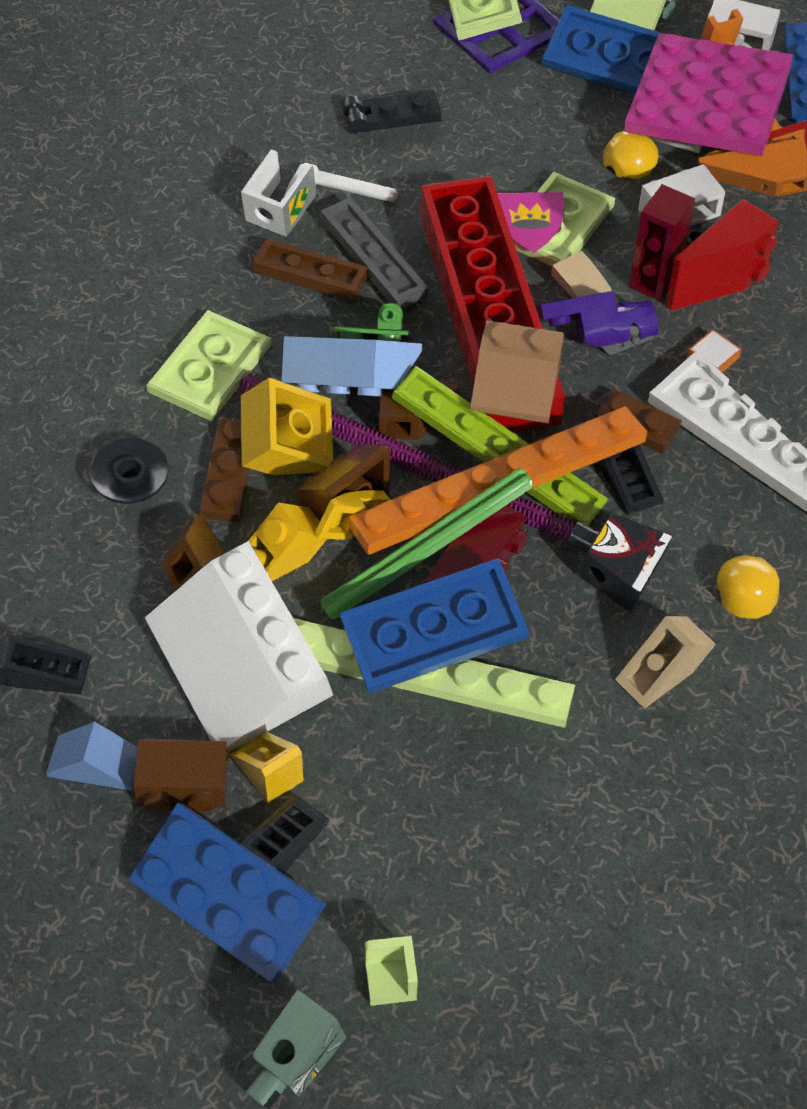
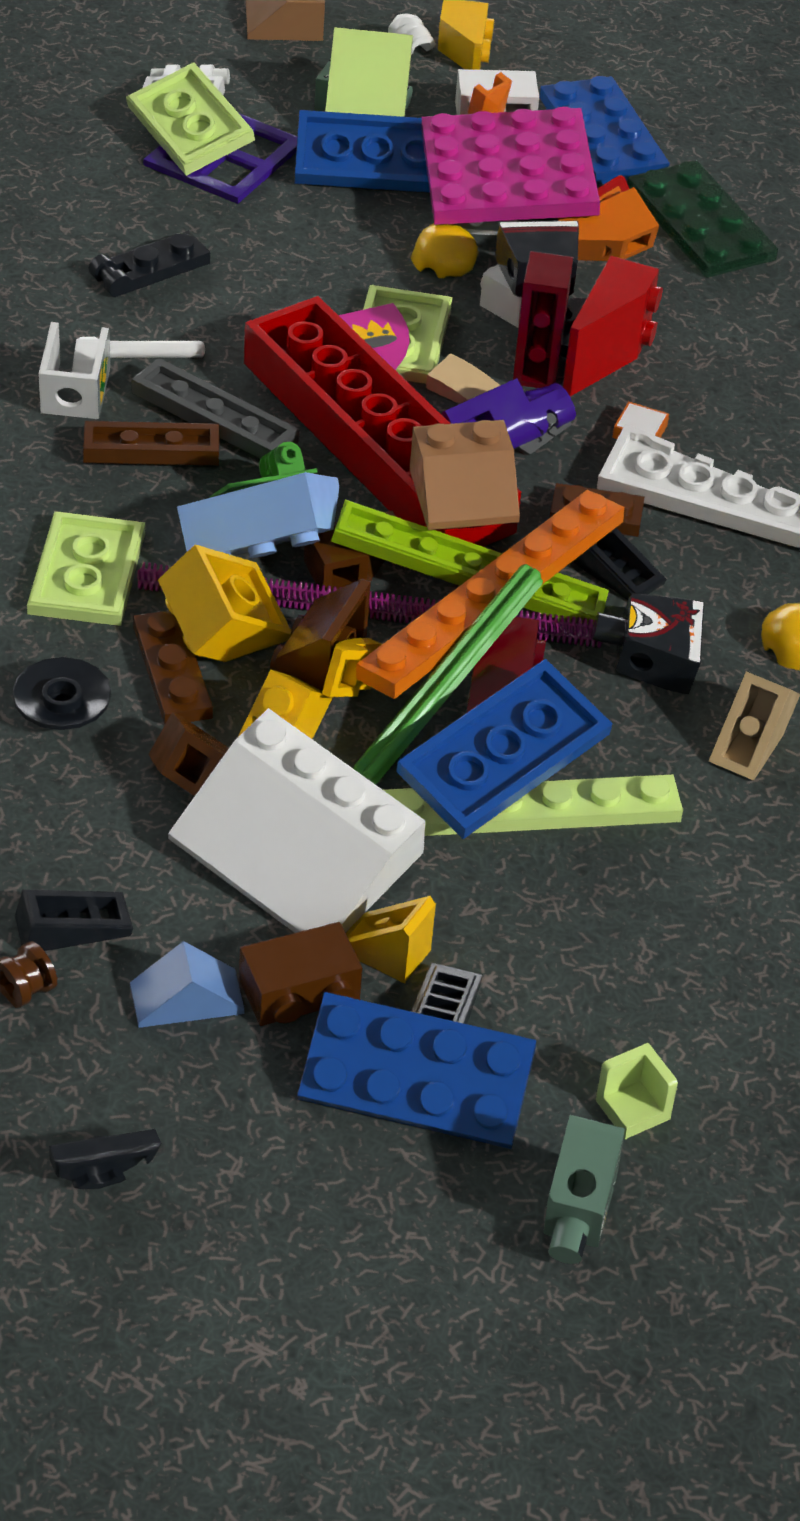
camera: 25 degrees left, 10 degrees down
none -> black torso [495,221,579,297]

